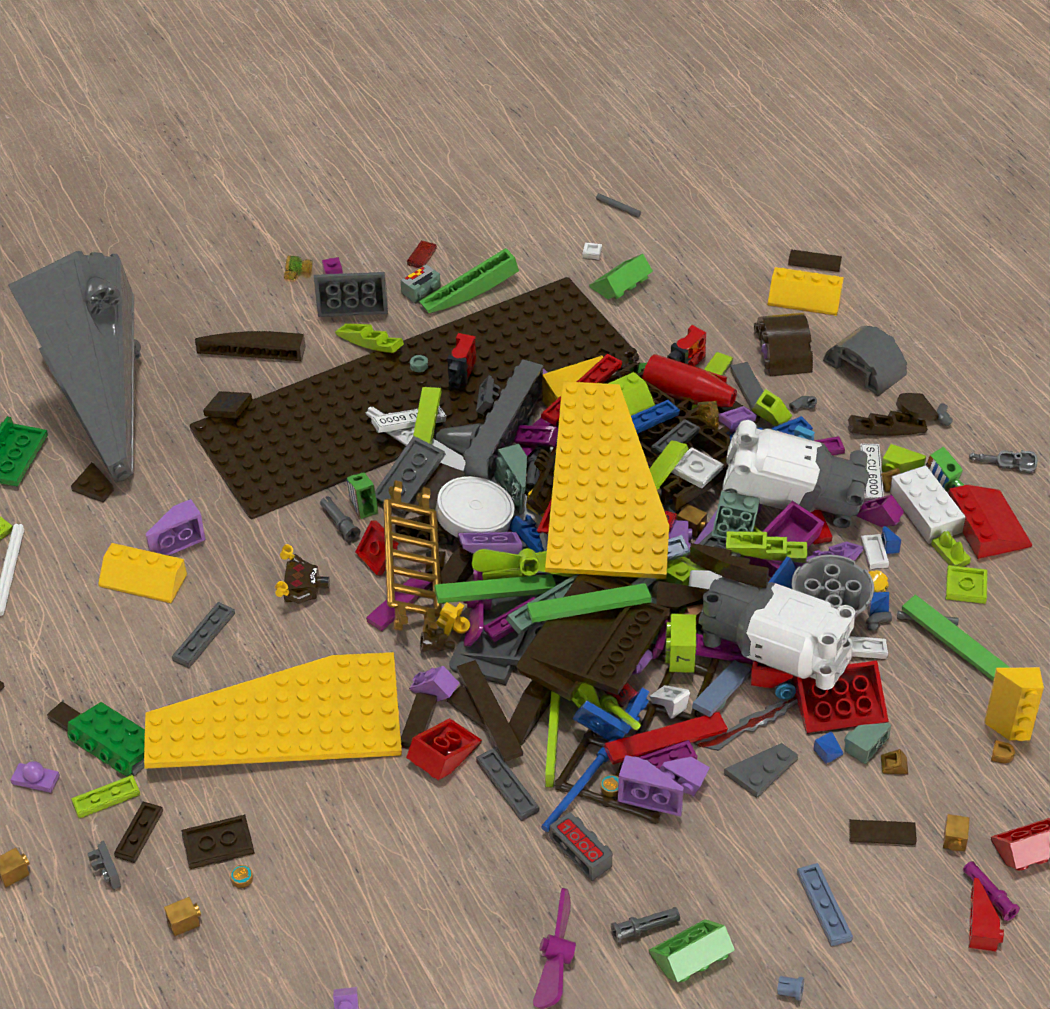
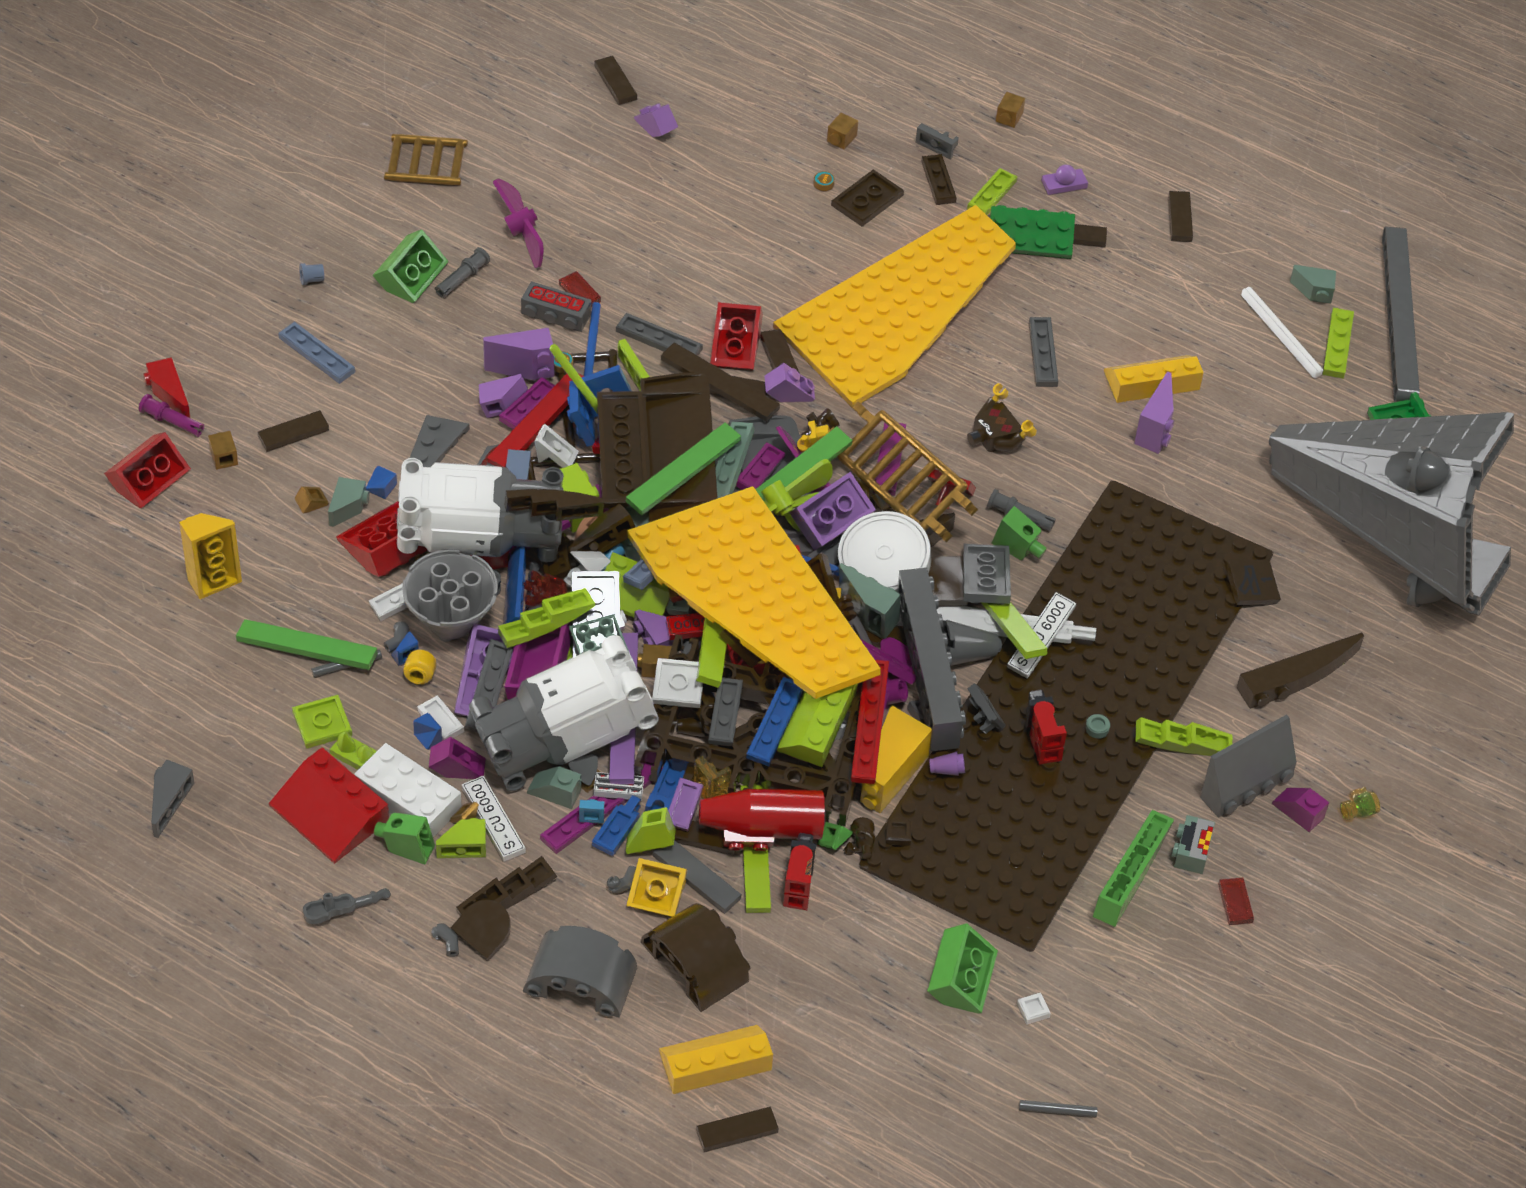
camera: 145 degrees right, 5 degrees up
none -> dark grey tile [464,639,514,732]
none -> clear red tile [559,271,601,307]
none -> yellow slope [626,858,687,917]

